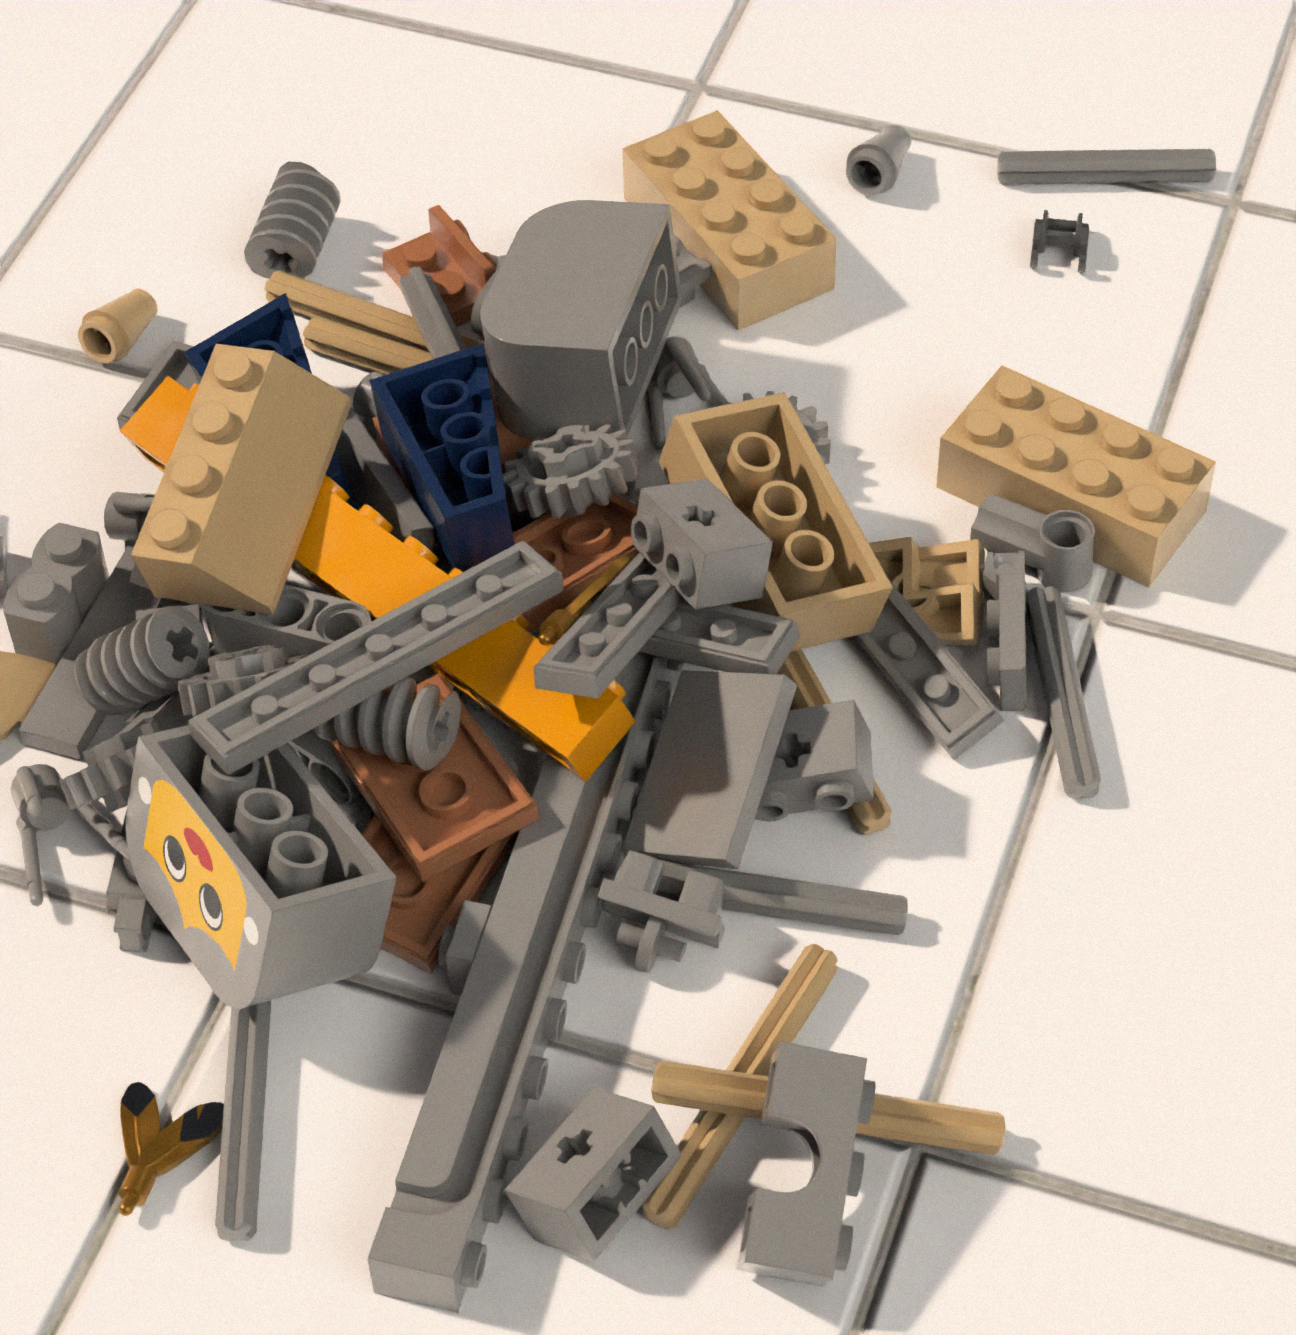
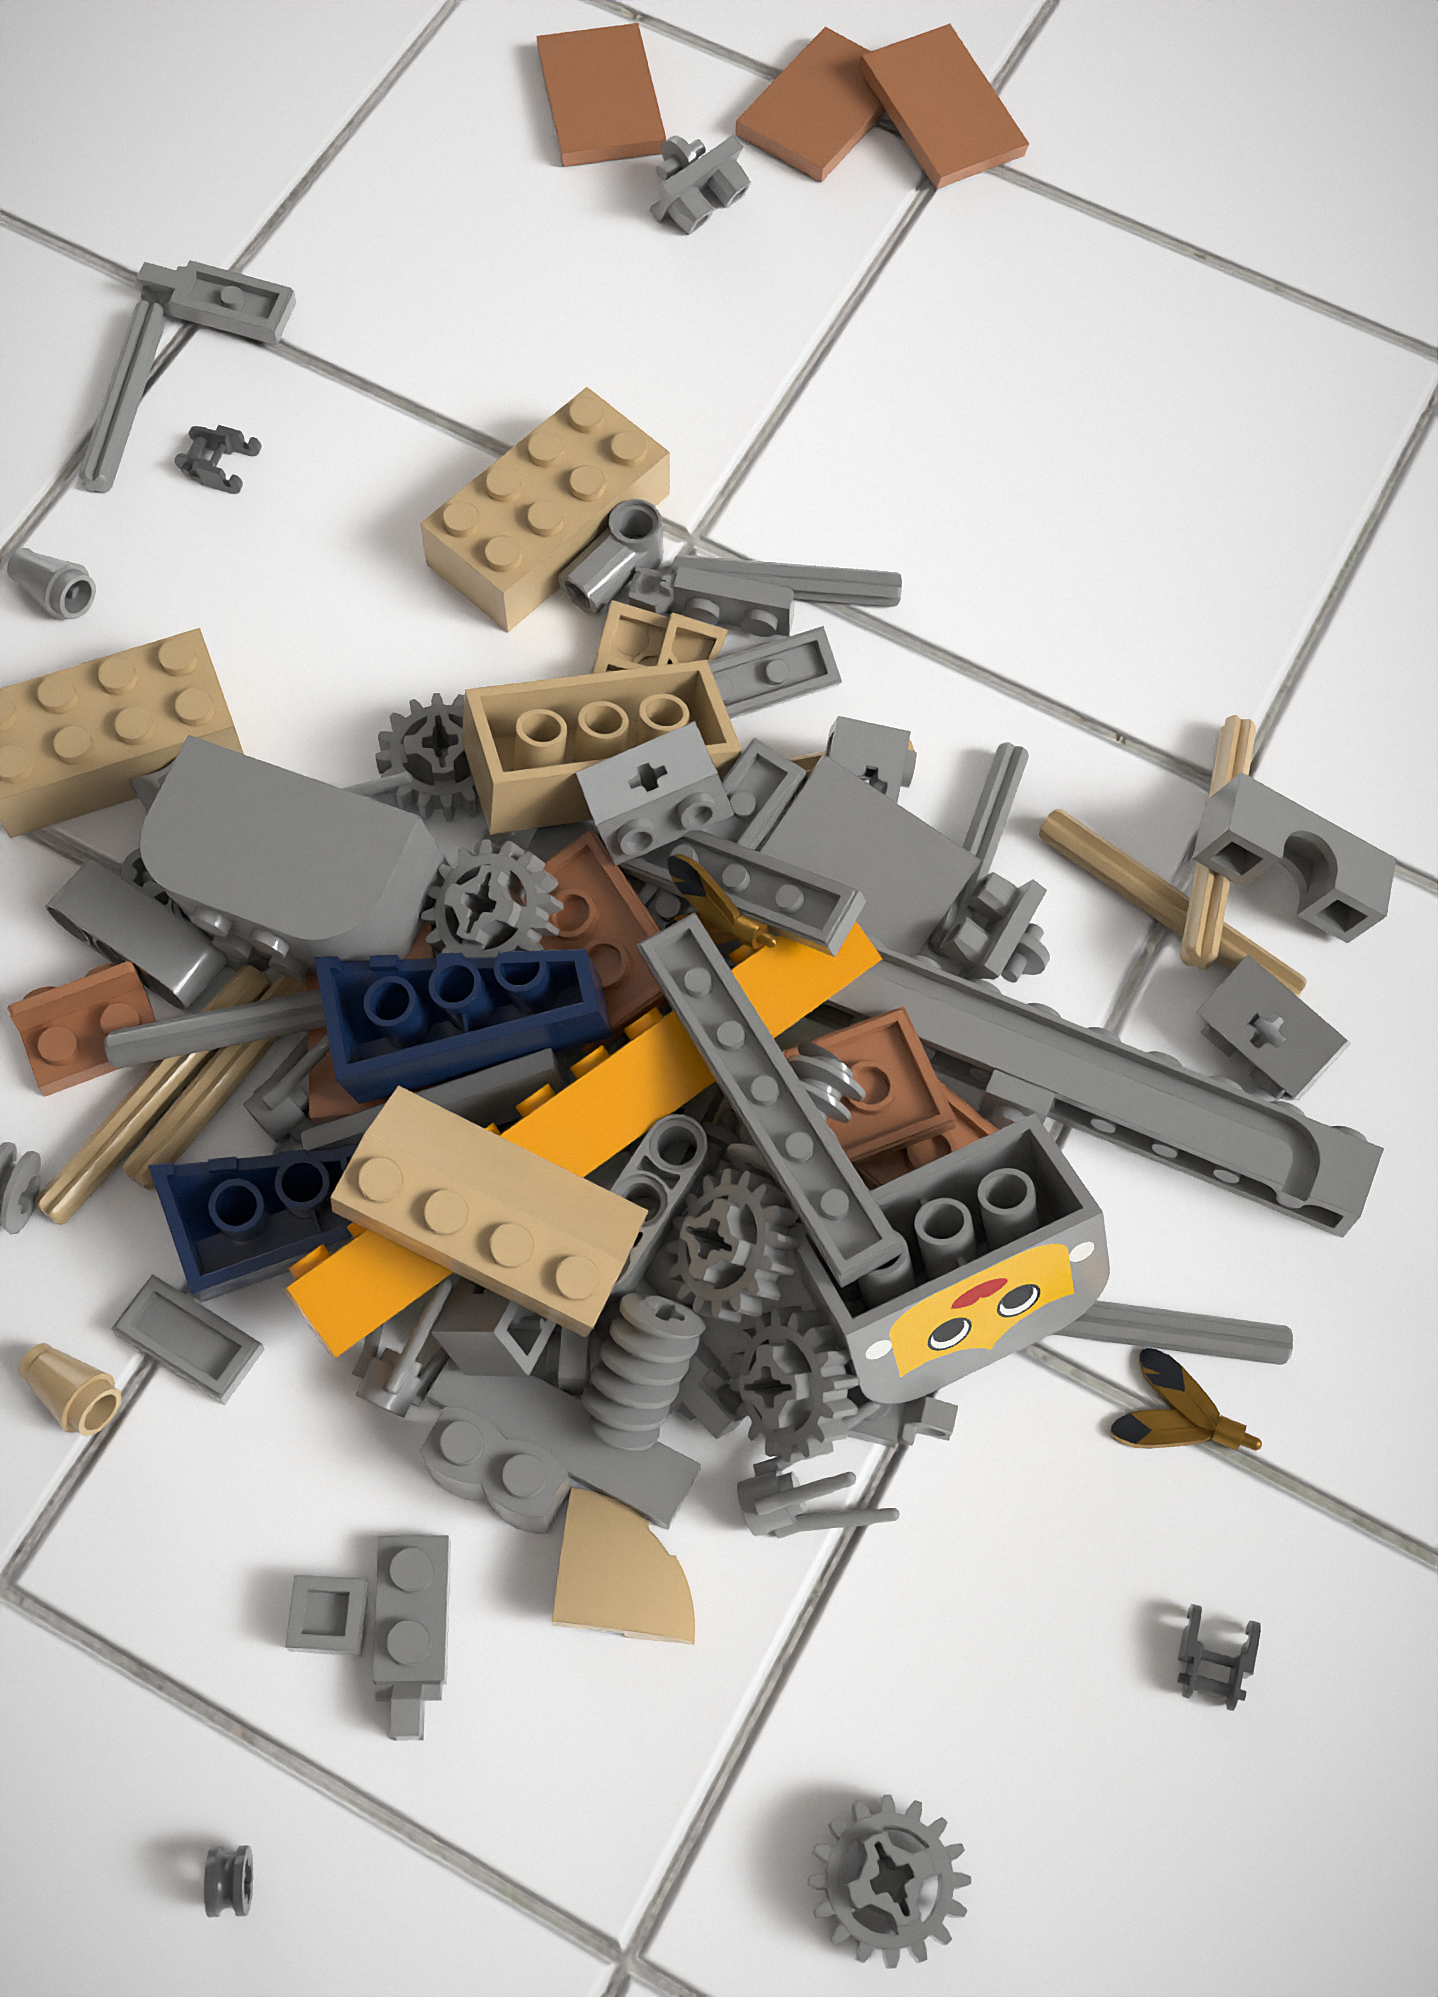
camera: 85 degrees left, 15 degrees up
none -> light grey hinge [136,260,297,345]

